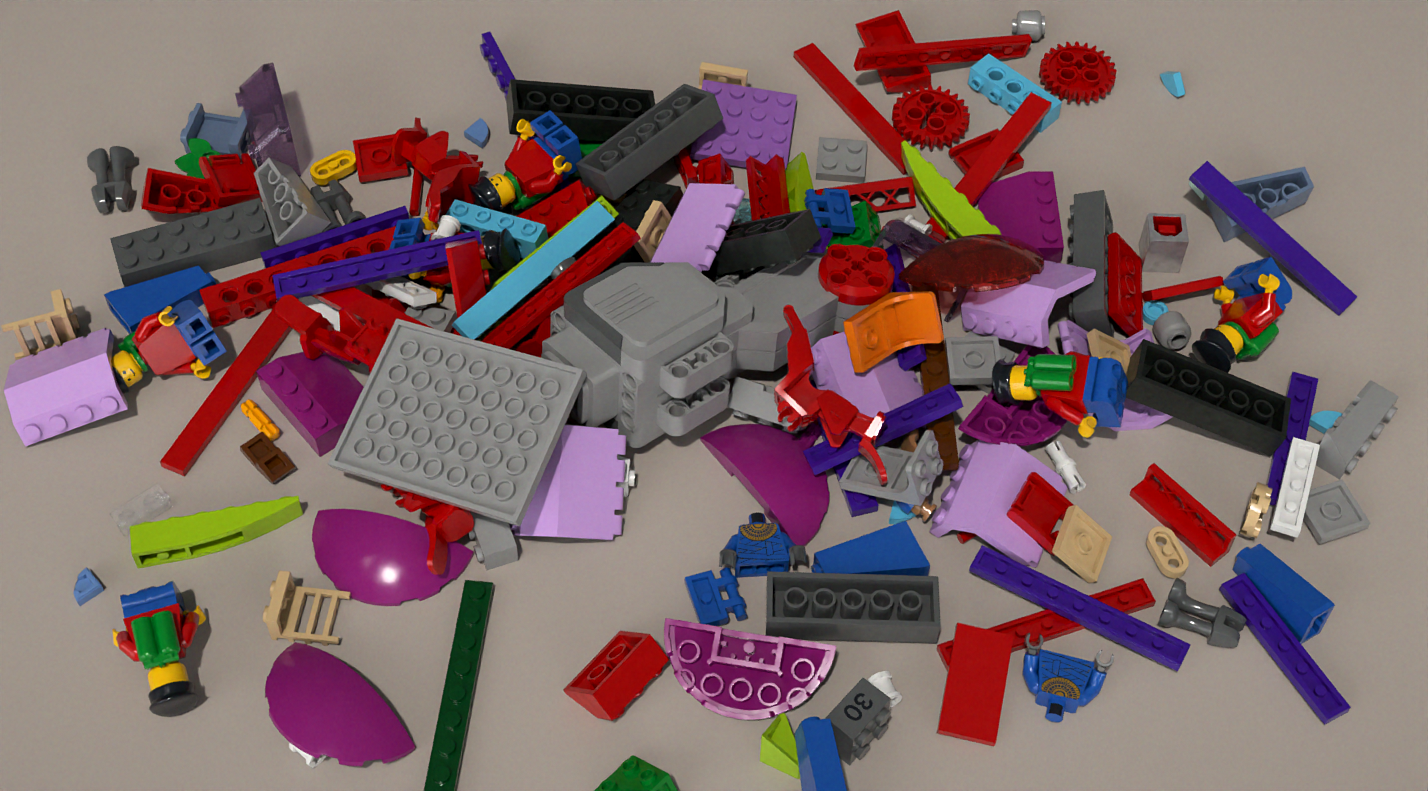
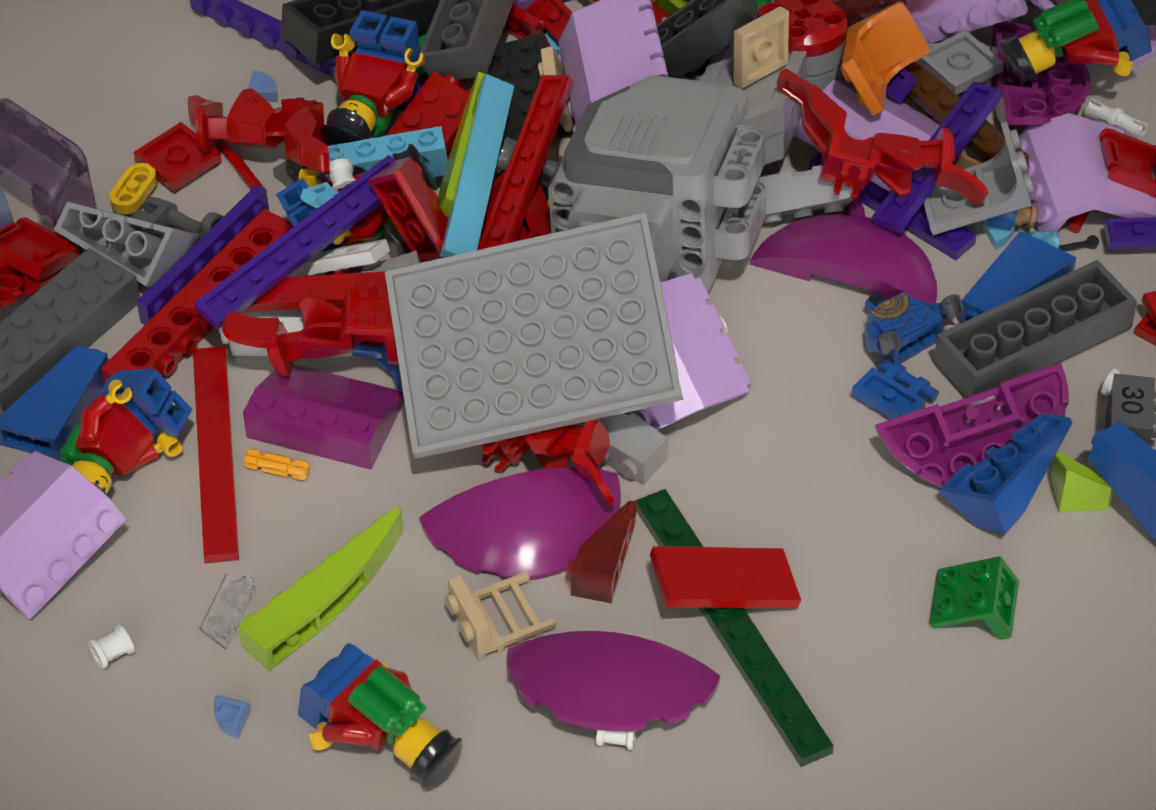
camera: 30 degrees left, 5 degrees down
reddish brown slope [240,432,295,484] -> none
red slope [563,631,669,721] -> none
none -> white bush [87,624,135,669]
none -> medium azure tile [300,182,338,208]
none -> clear red slope [566,500,636,604]
none -> red tile [649,546,801,608]
none -> tan plate [734,6,789,89]
none -> blue wedge [939,413,1072,533]
none -> medium azure tile [1027,231,1059,249]
none -> black hinge [1059,235,1099,251]

